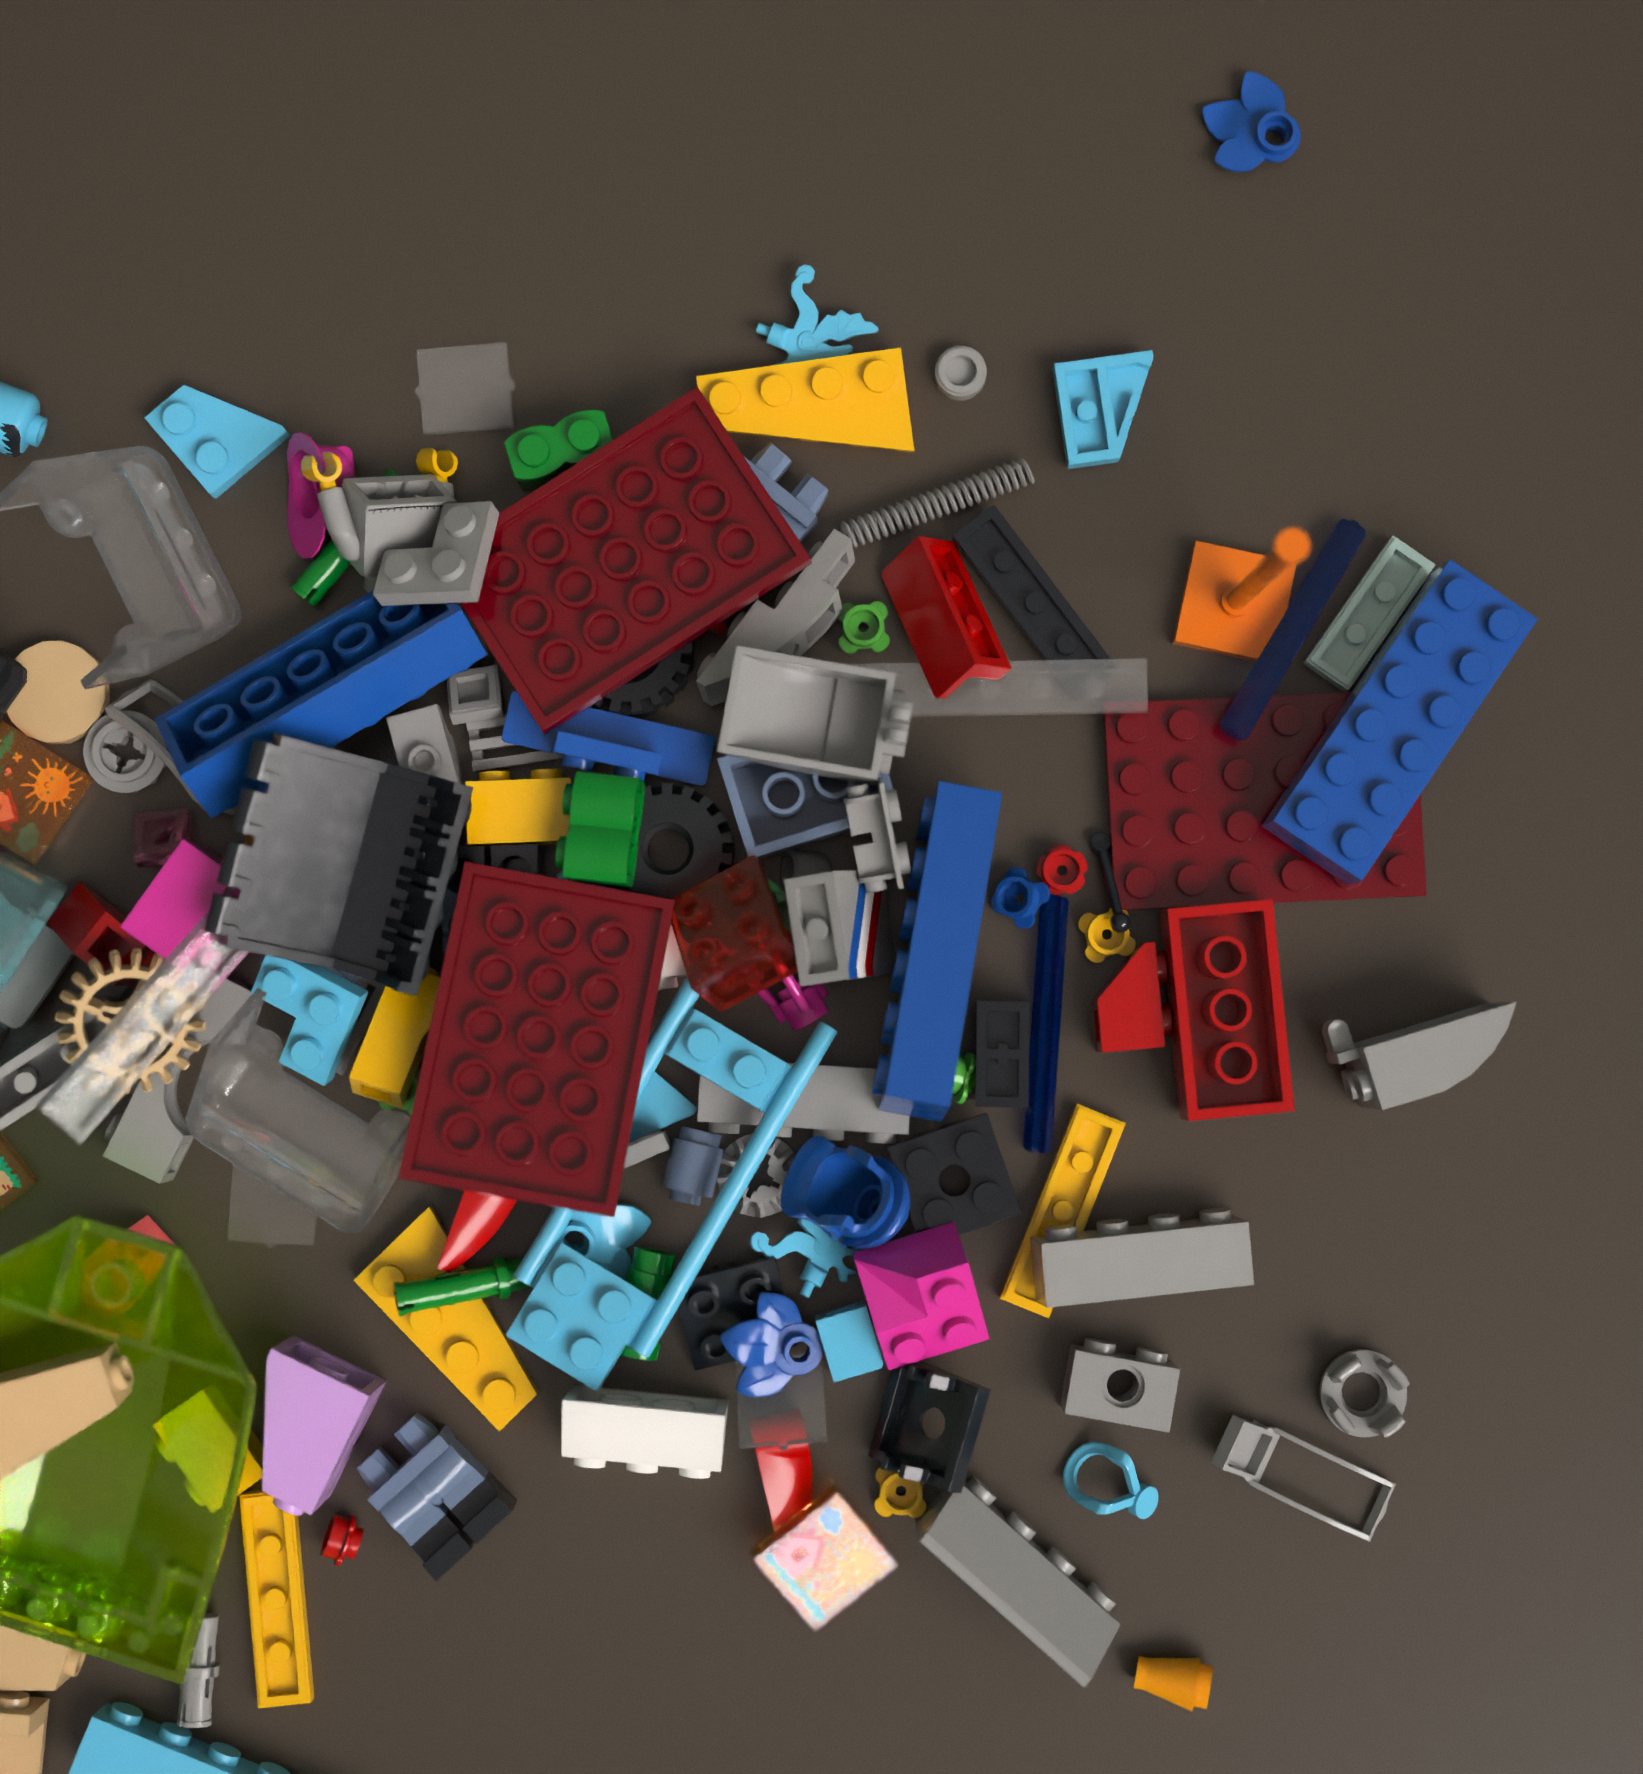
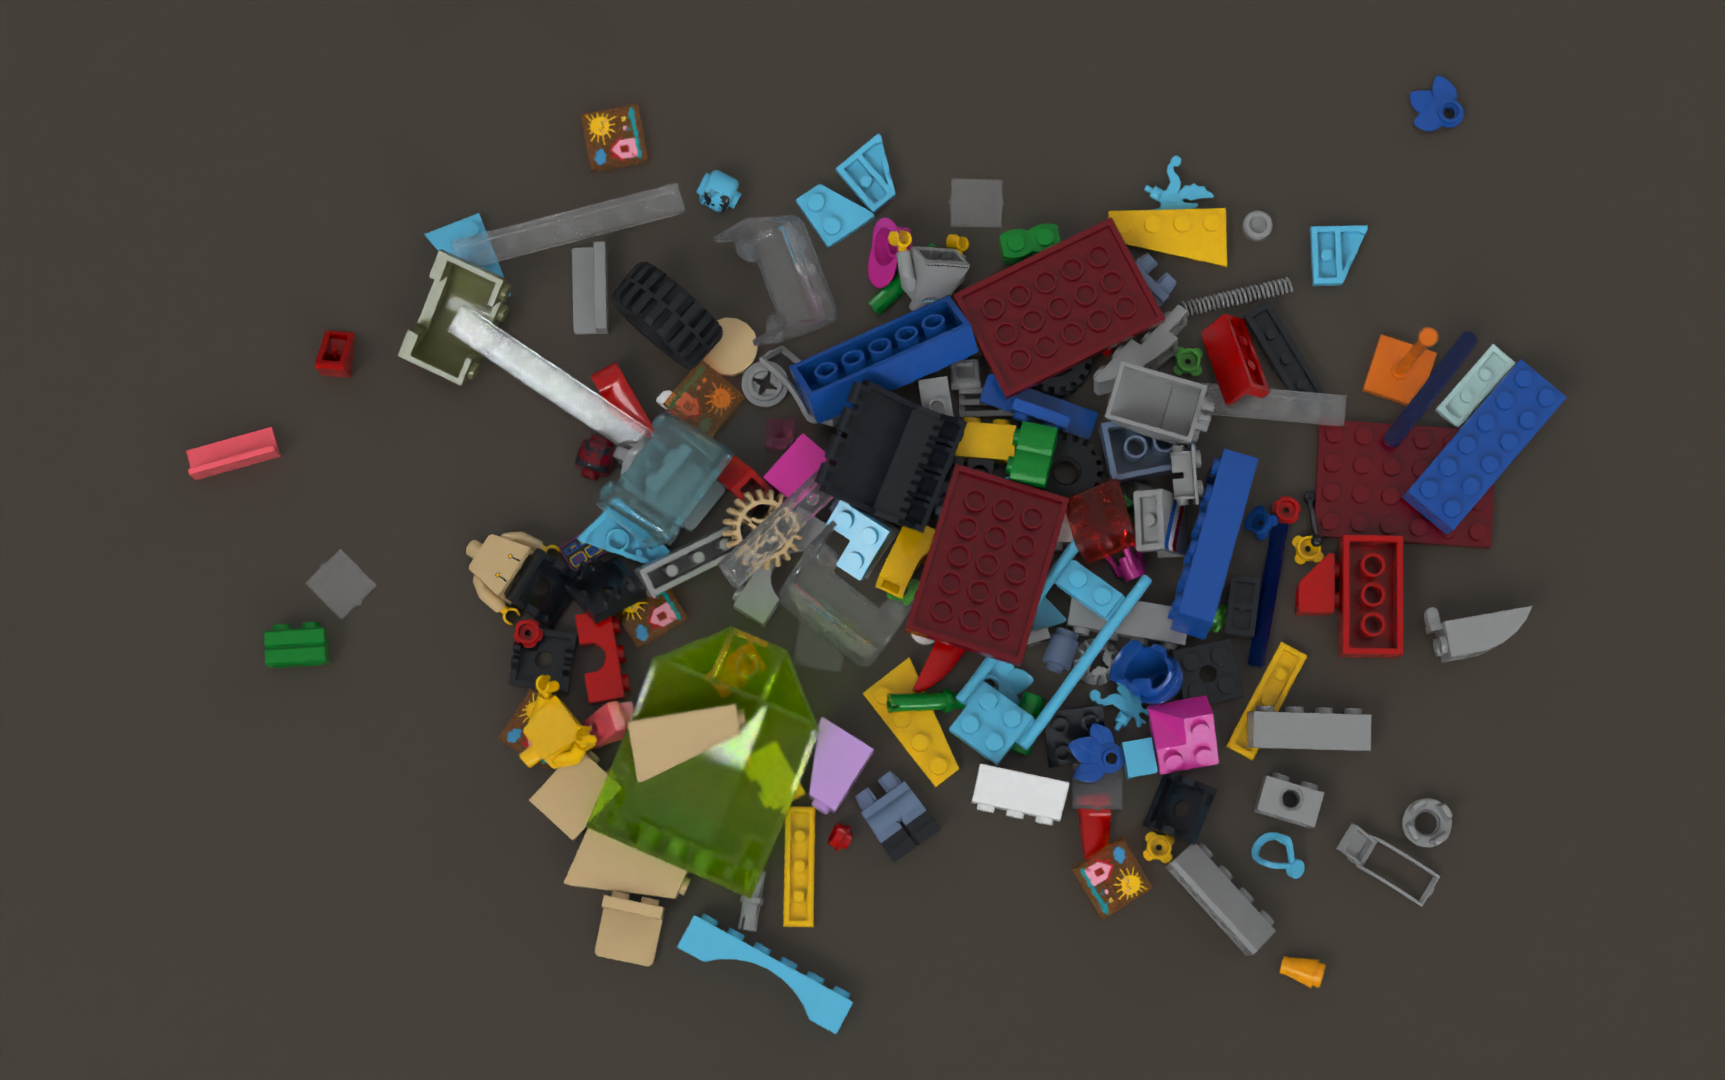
camera: 10 degrees right, 5 degrees down
light grey plate [373,501,500,606] -> none
none -> medium azure wing [836,133,896,214]

